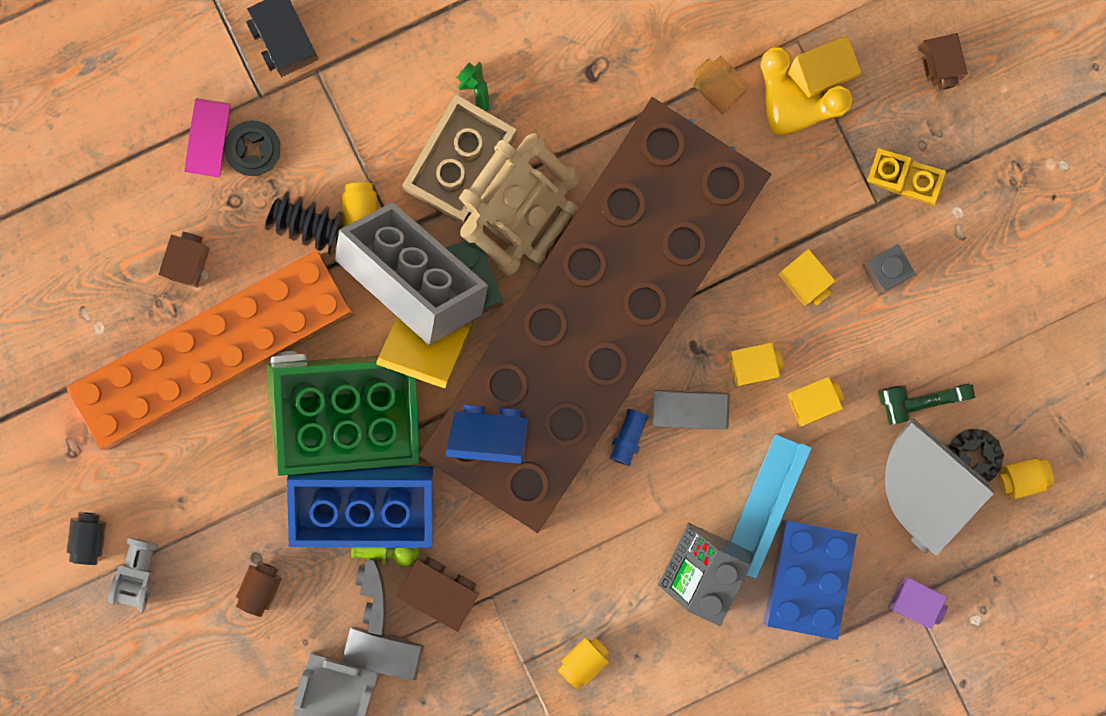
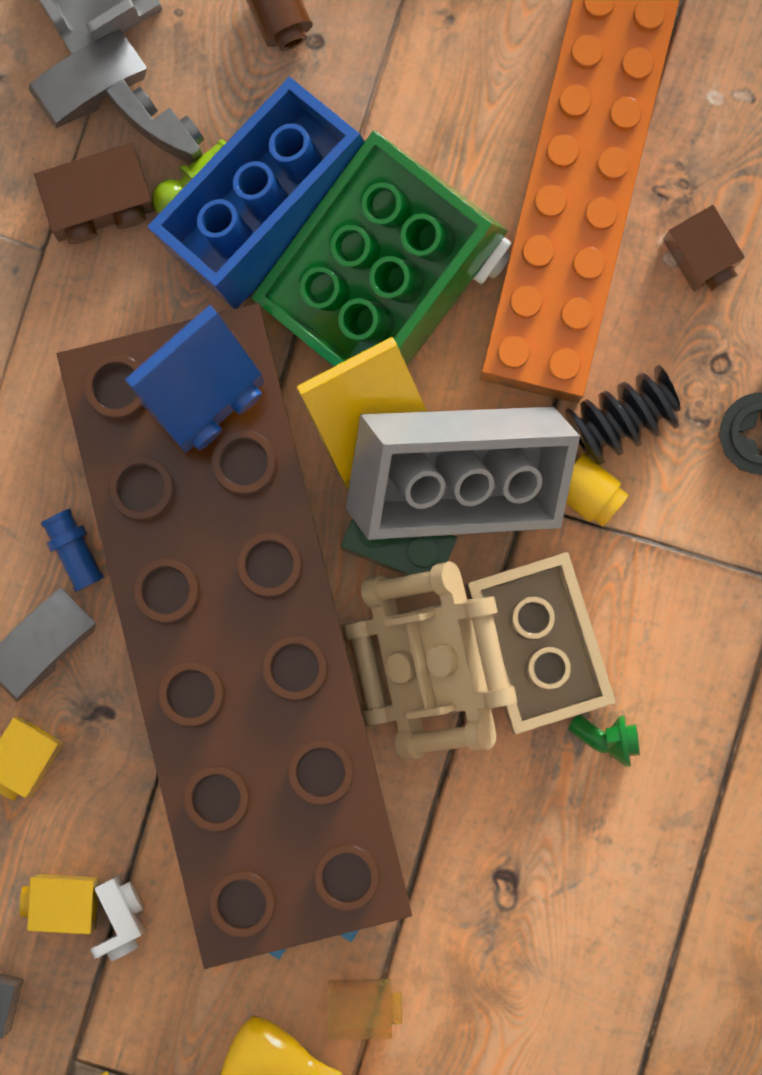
camera: 135 degrees right, 0 degrees up
none -> white bracket [90,875,146,961]

